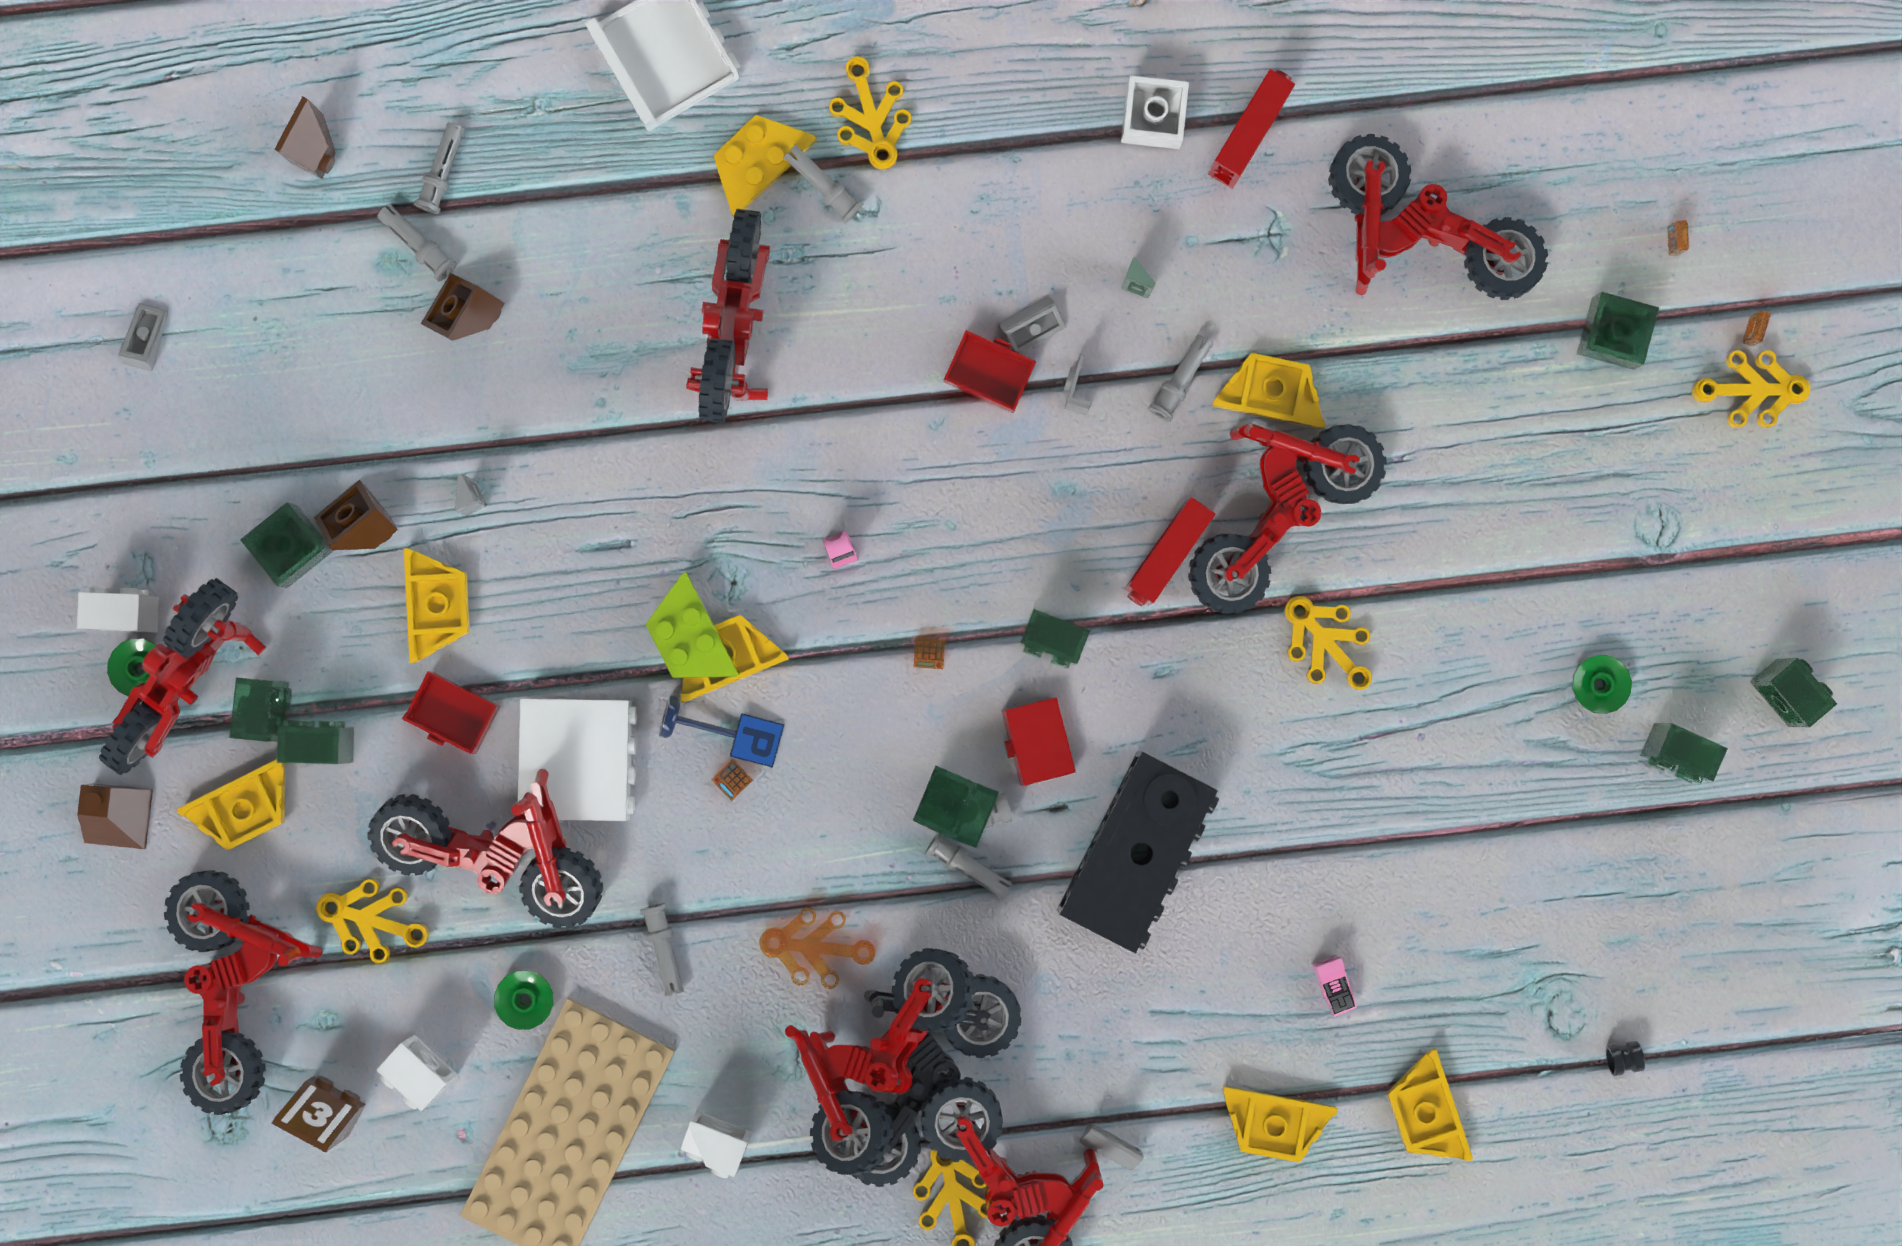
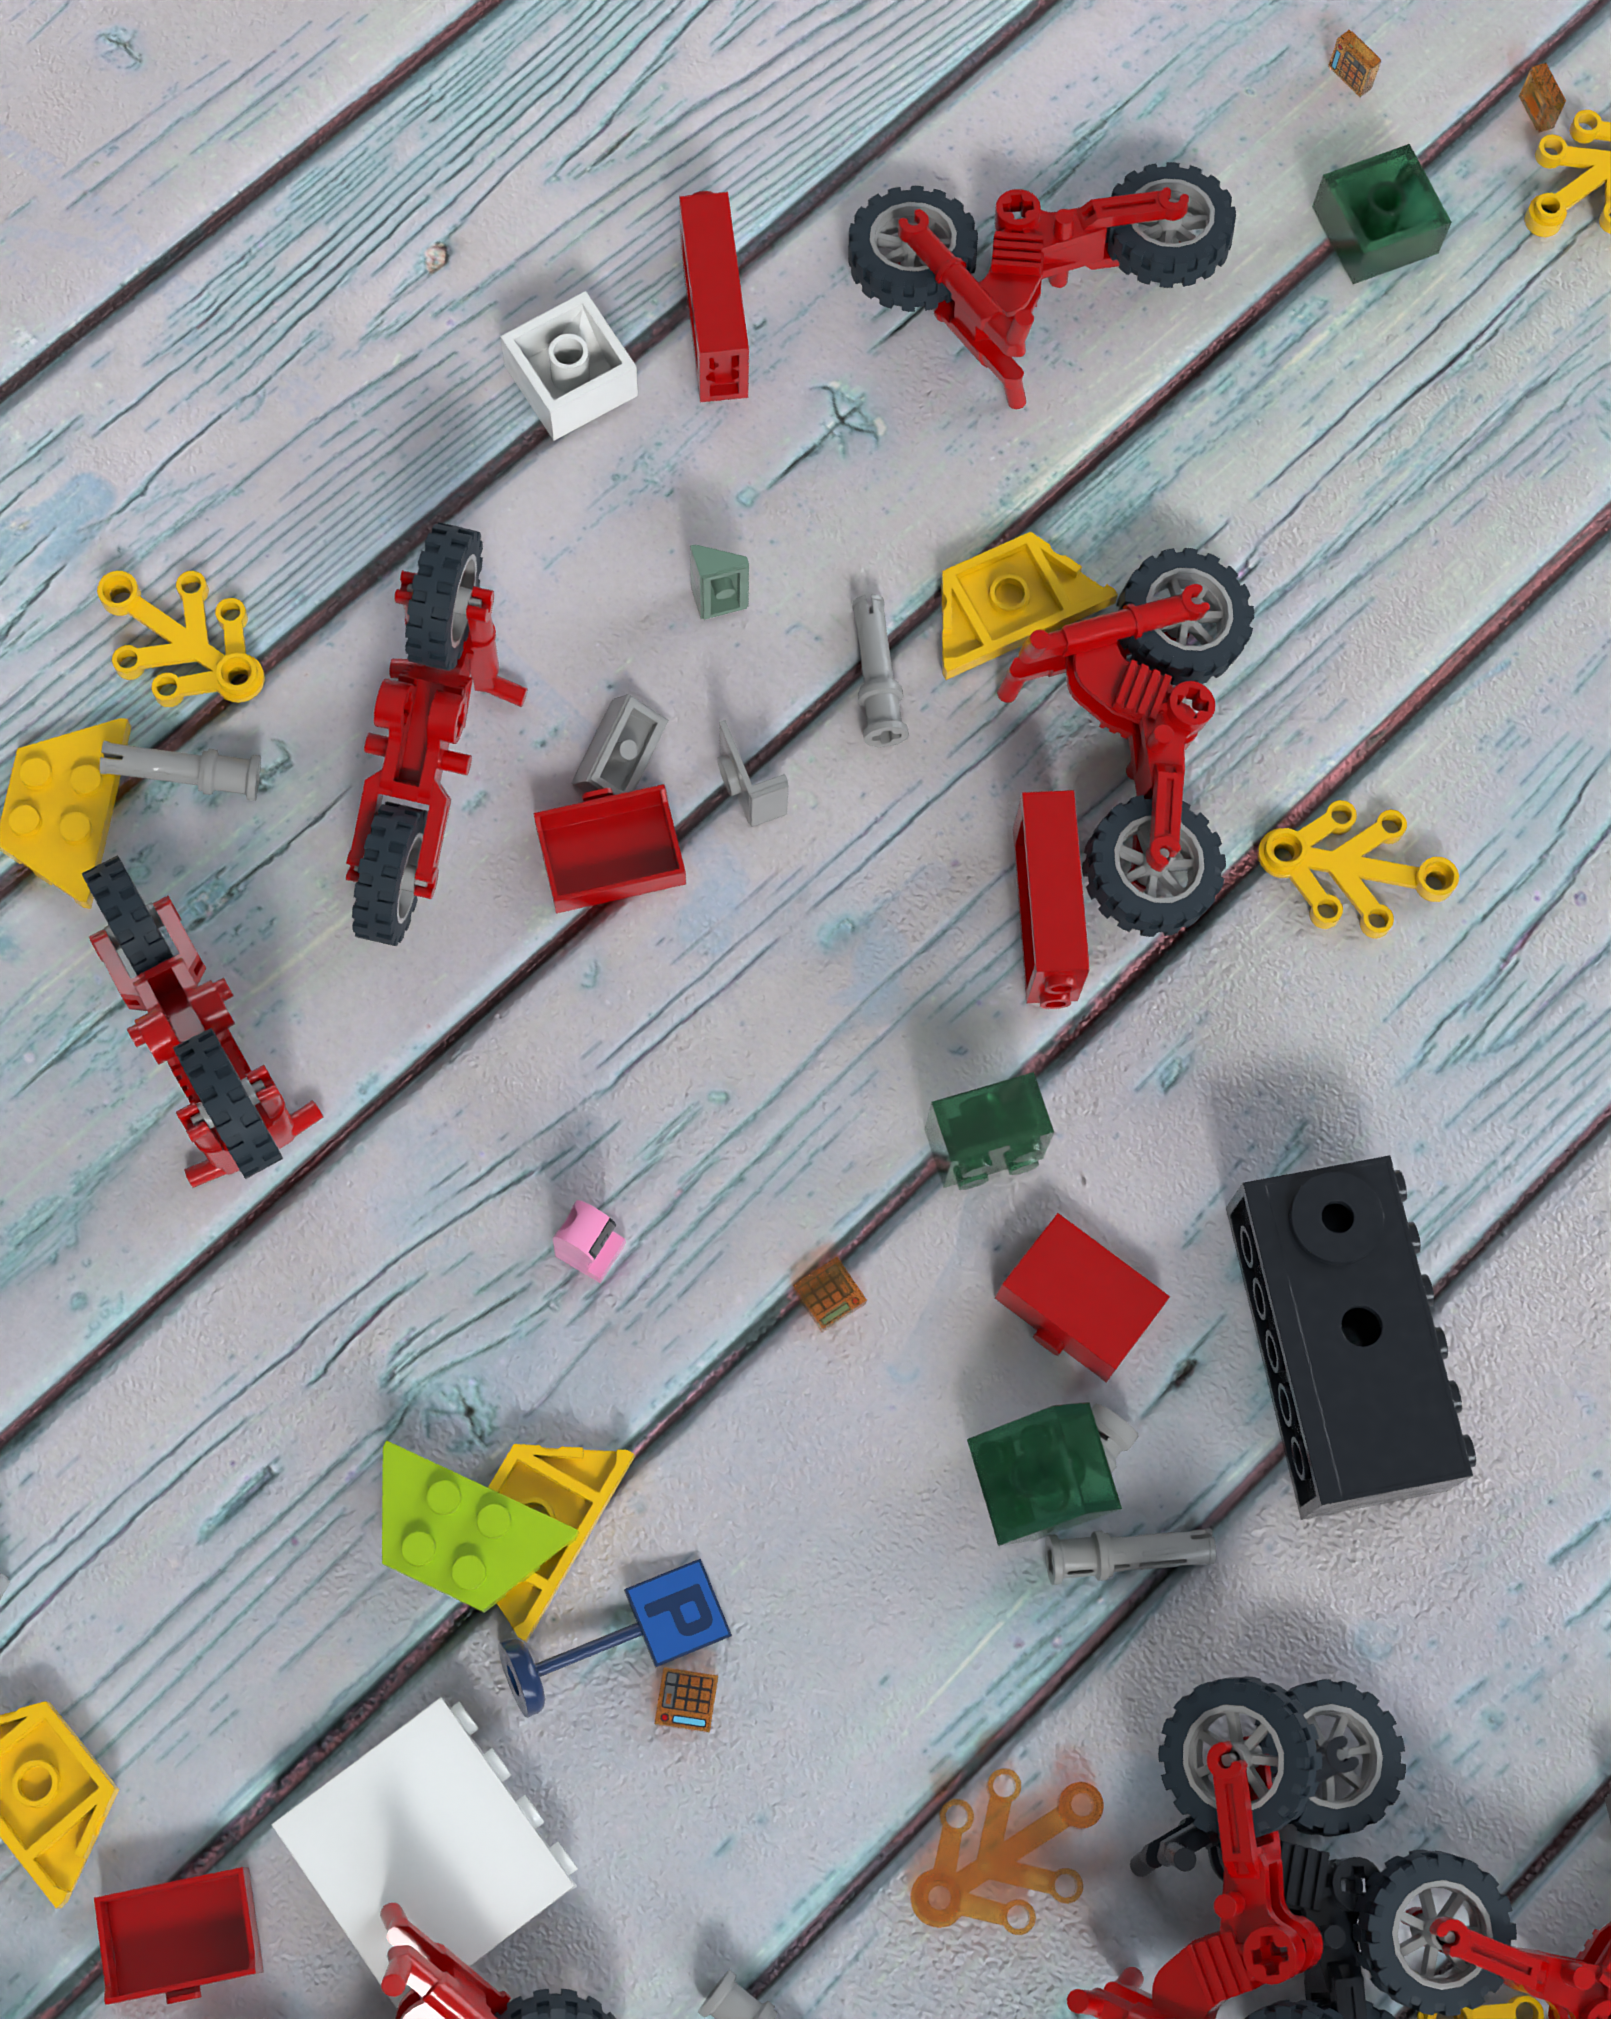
camera: 35 degrees left, 15 degrees down
none -> piece [346,522,528,946]

